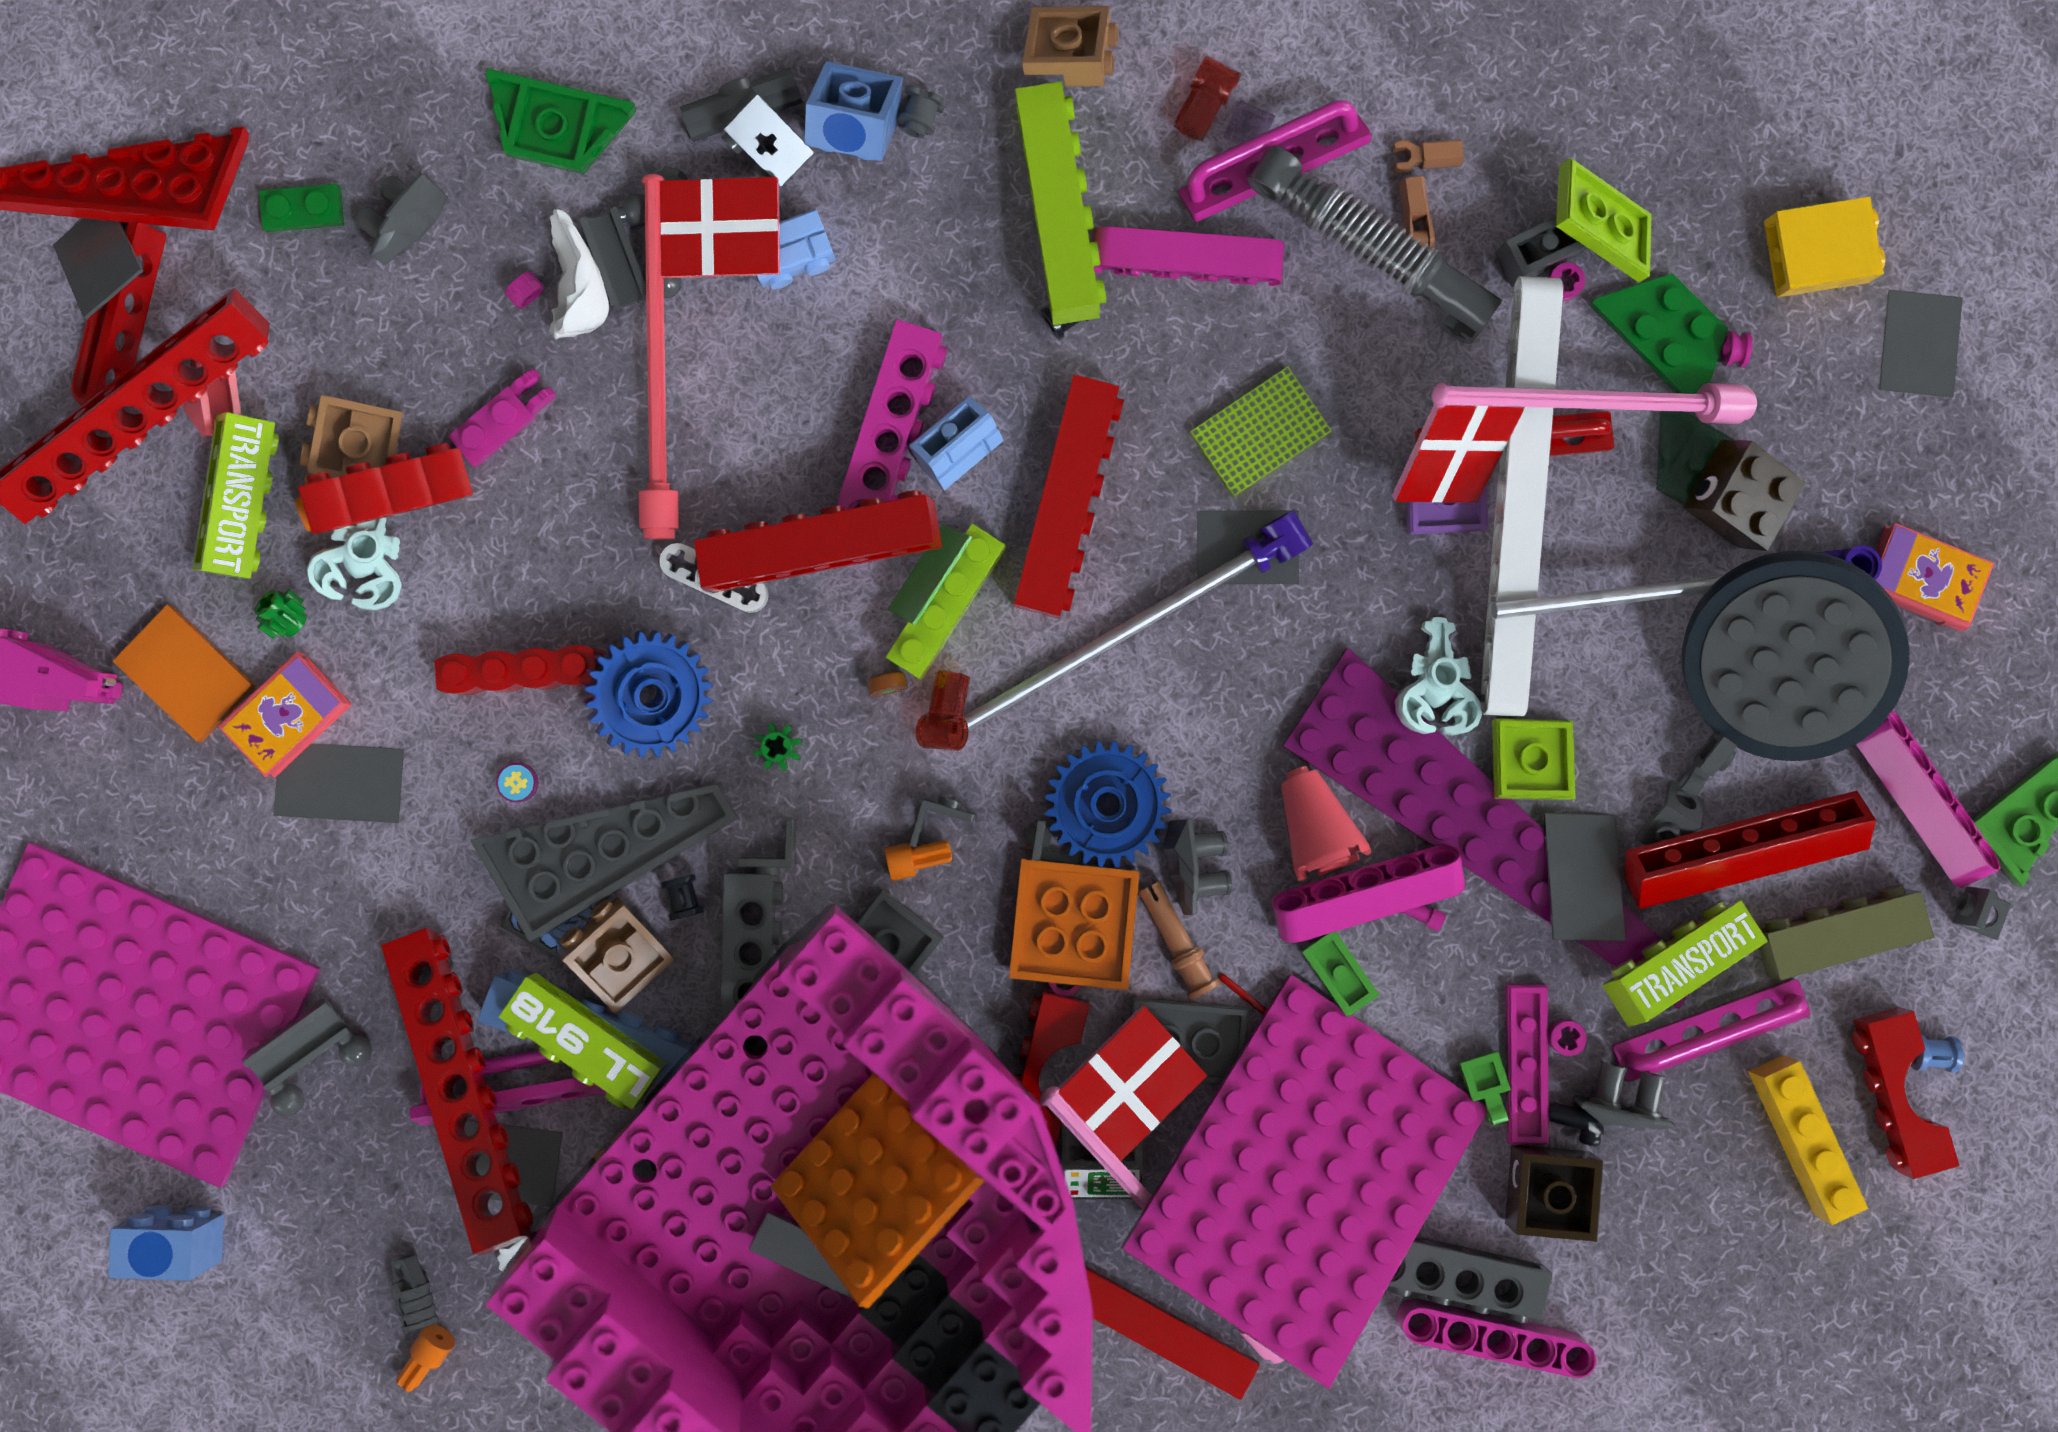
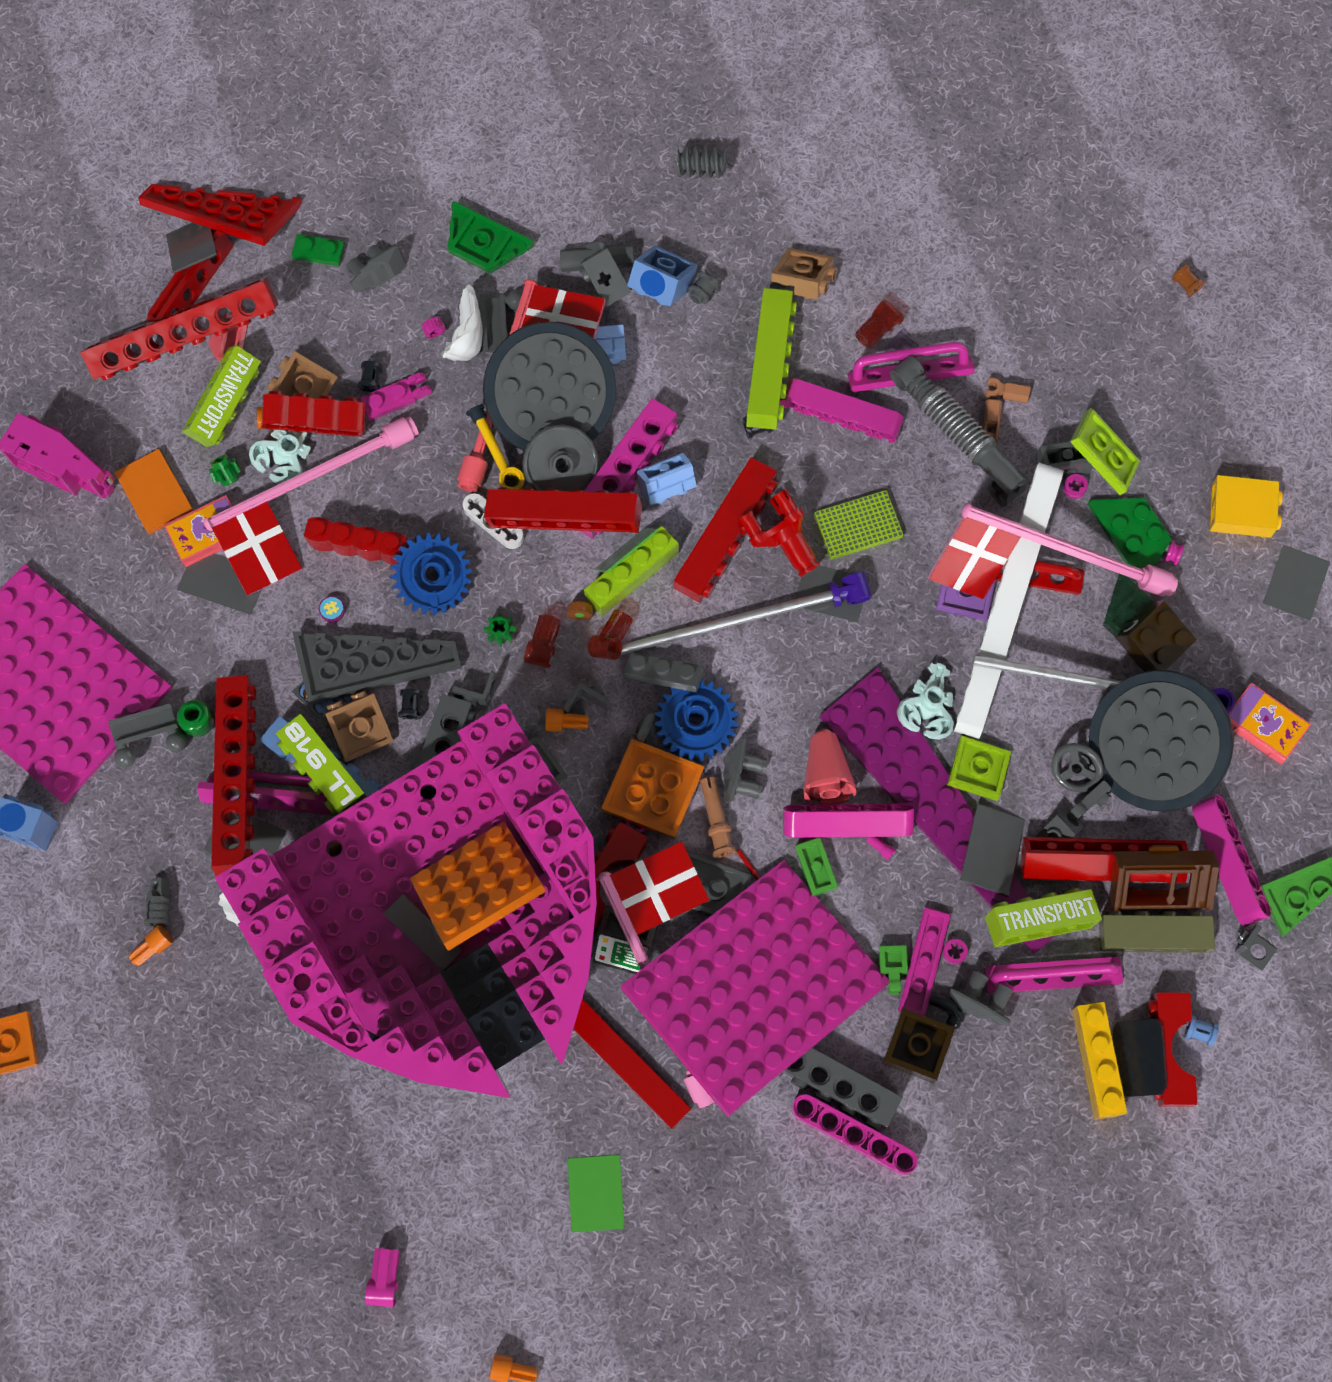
camera: 20 degrees right, 15 degrees down
none -> green head [177,700,214,737]
none -> flag [203,417,419,596]
none -> black bush [357,361,383,392]
none -> yellow piece [466,404,524,490]
none -> dark grey wheel [483,322,617,450]
none -> dark grey wheel [522,424,599,492]
none -> clear red piece [524,614,561,669]
none -> dark grey plate [622,652,705,692]
none -> red wheel [738,488,821,577]
none -> dark grey piece [1051,743,1104,793]
none -> reddish brown piece [1109,845,1219,911]
none -> black piece [1113,1019,1168,1097]

